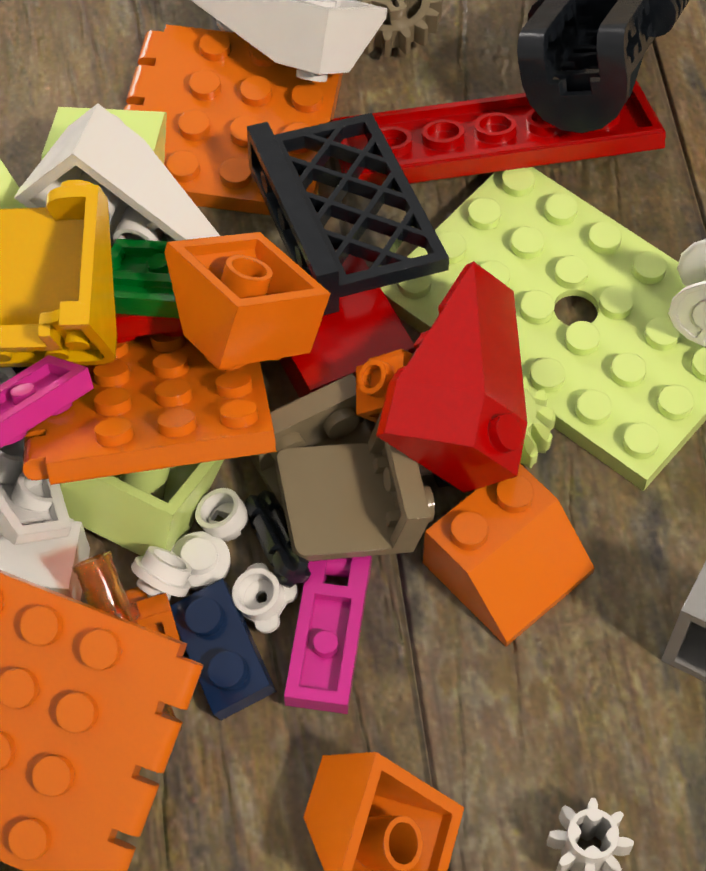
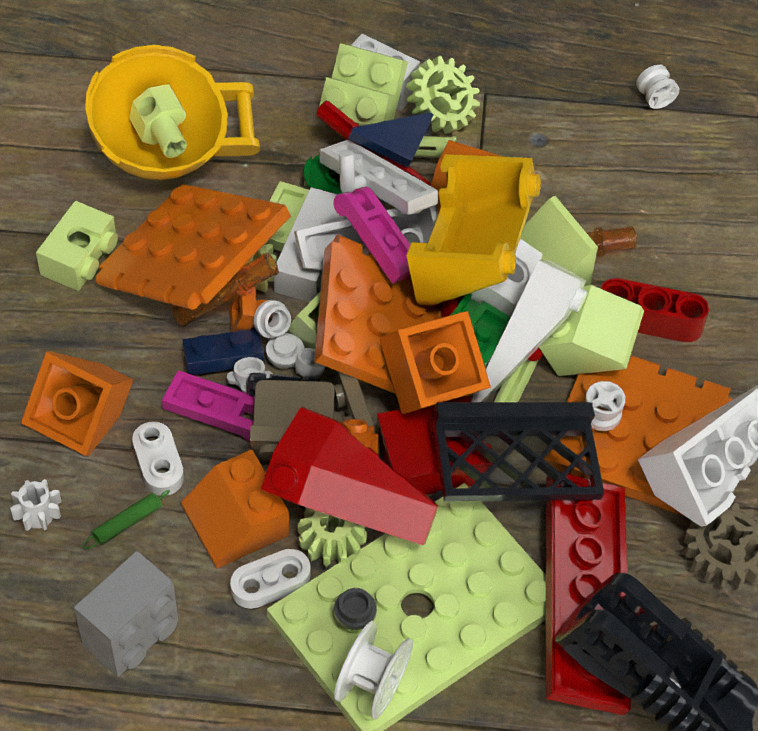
camera: 100 degrees right, 5 degrees down
none -> bright green piece [83,490,170,549]
none -> white plate [132,422,184,496]
none -> white plate [230,549,311,609]
none -> dark grey plate [334,588,377,630]
none -> white wheel [585,381,625,431]
none -> red beam [600,278,709,342]

